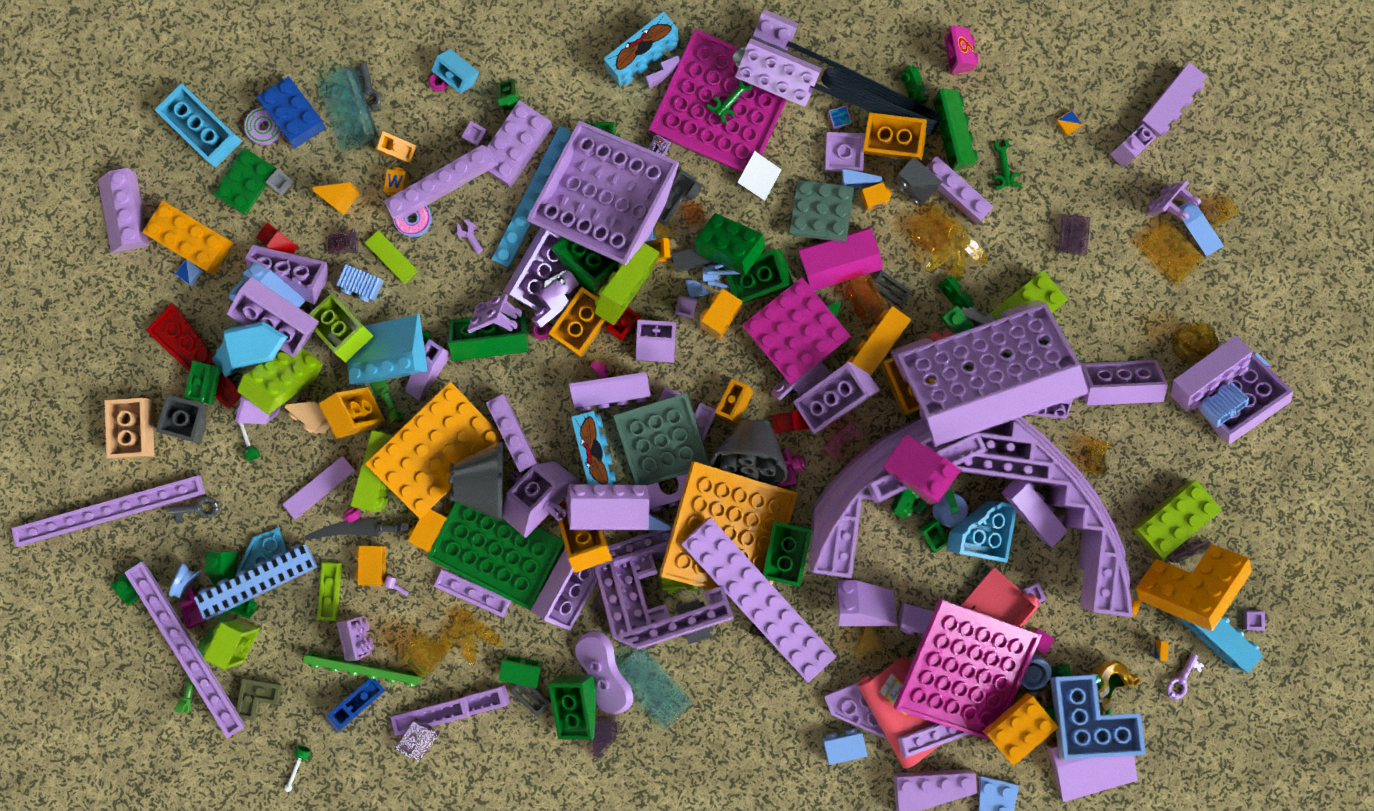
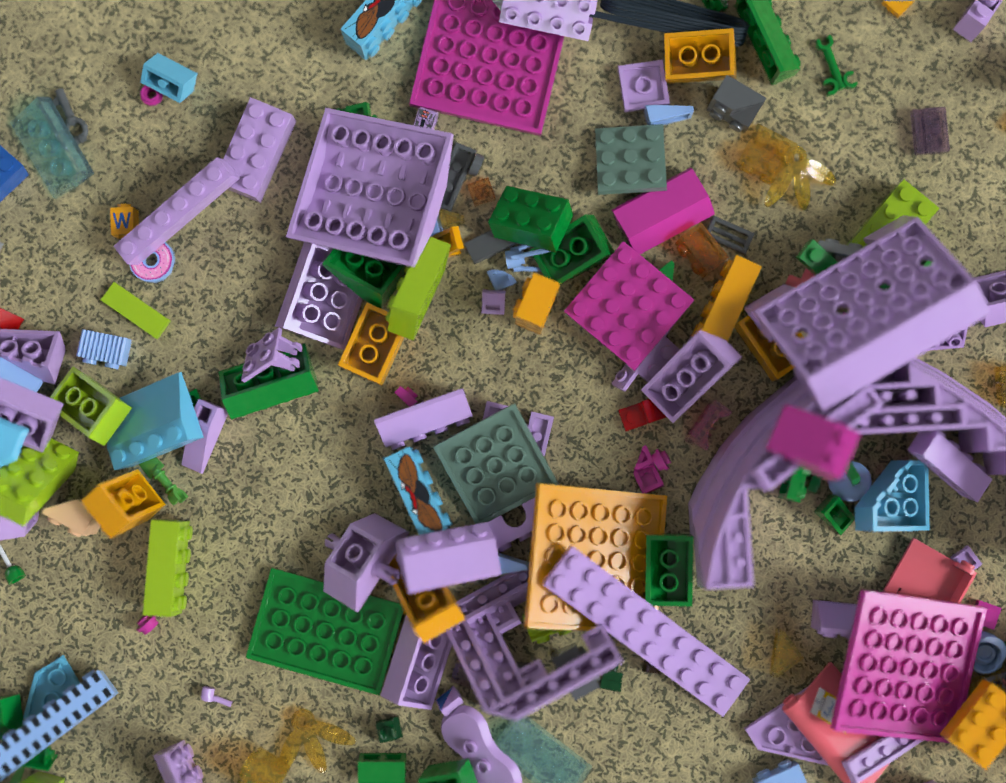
camera: 10 degrees left, 0 degrees up
lavender tile [283,456,356,519] -> none
dark grey sword [305,519,412,540] -> none
light orange slope [312,182,360,215] -> none
lime tile [317,562,342,621] -> none
slope [328,230,359,255] -> none
light orange brick [355,545,386,585] -> none
light orange plate [364,382,503,519] -> none
light orange slope [375,131,416,164] -> none
light orange brick [408,508,448,552] -> none
lavender tile [433,568,511,618] -> none
dark grey cone [450,442,503,521] -> none
lavender bar [457,220,483,254] -> none
lavender plate [461,121,488,147] -> none
lavender brick [486,394,539,472] -> none
medium azure plate [492,126,573,268] -> none
green slope [497,79,520,111] -> none
lavender plate [531,269,578,327] -> none
dark pink plate [532,323,551,340] -> none
red slope [606,307,641,341] -> none
lavender slope [636,320,676,363] -> none
lavender slope [646,56,680,89] -> none
green bar [707,80,753,125] -> none
dark grey cone [710,418,788,486] -> none
light orange brick [715,379,754,425] -> none
white sticker [738,151,781,201] -> none
tile [828,105,852,130] -> none
lavender slope [836,580,897,626] -> none
light orange brick [860,182,891,211] -> none
lavender brick [926,156,994,225] -> none
green hinge [937,275,974,310] -> none
none -> dark green piece [375,715,403,743]
none -> lavender tile [436,686,464,717]
none -> dark green piece [599,653,623,692]

